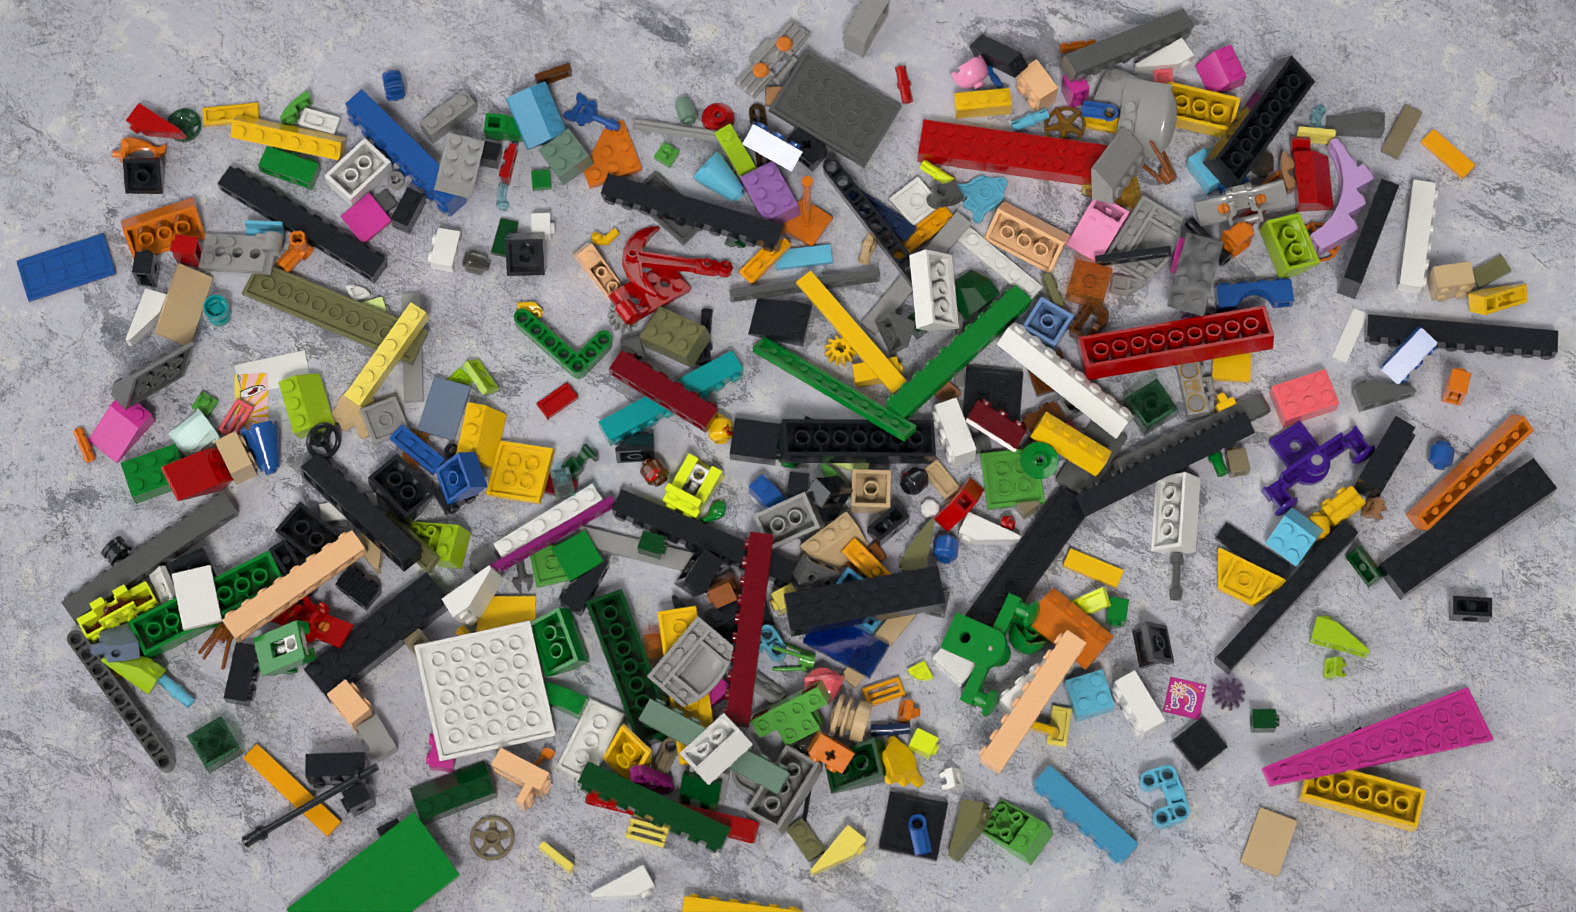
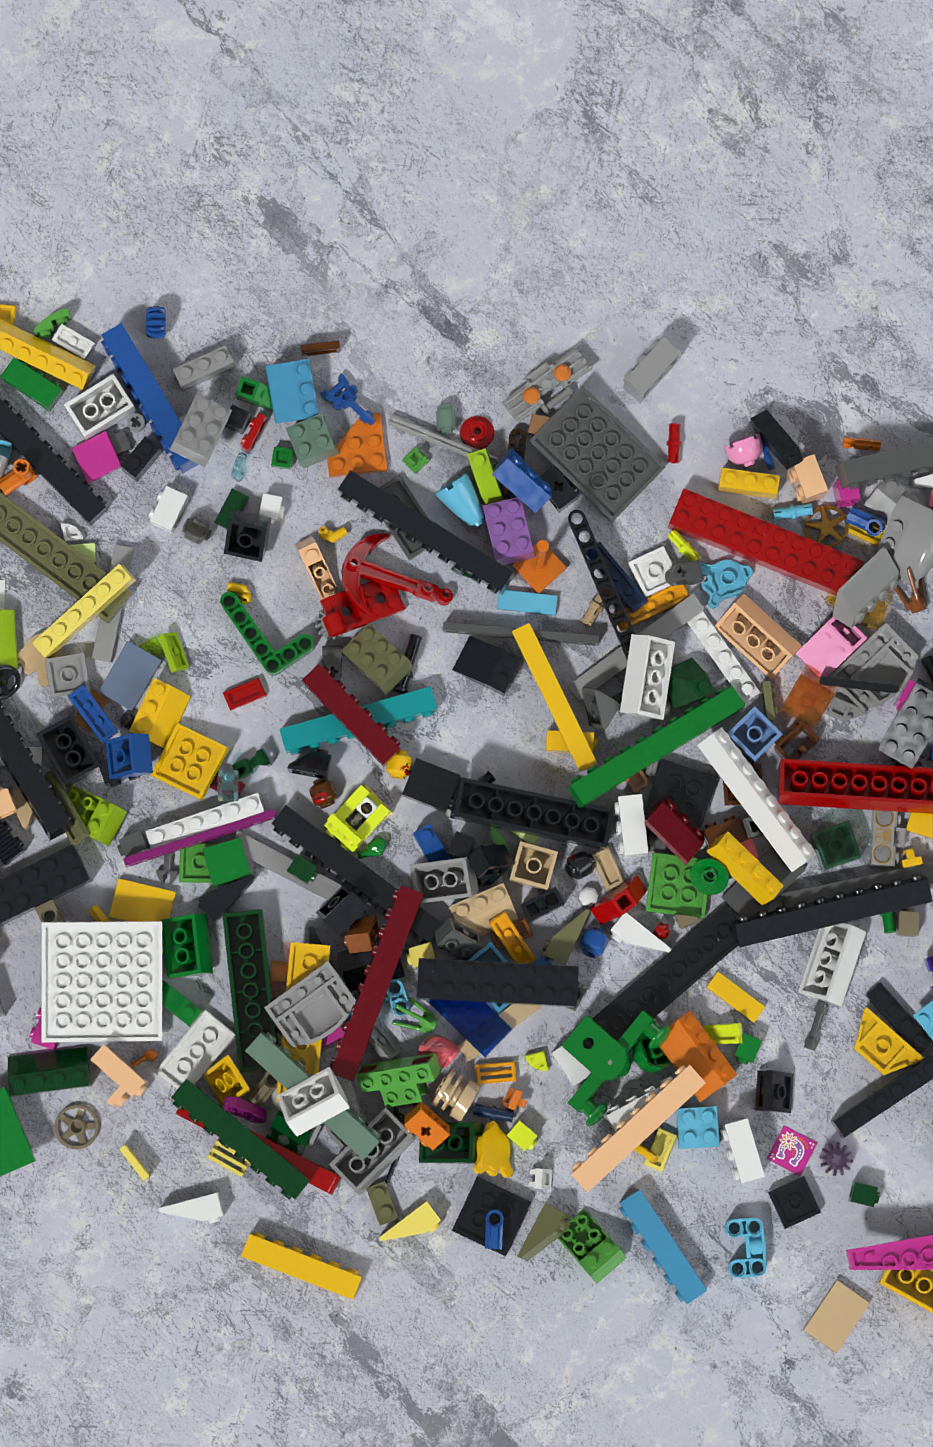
camera: 10 degrees right, 10 degrees up
white slope [442,565,504,627] -> none
light orange tile [739,238,792,286] -> none
green plate [753,337,916,441] -> none
yellow gear [824,335,856,367] -> none

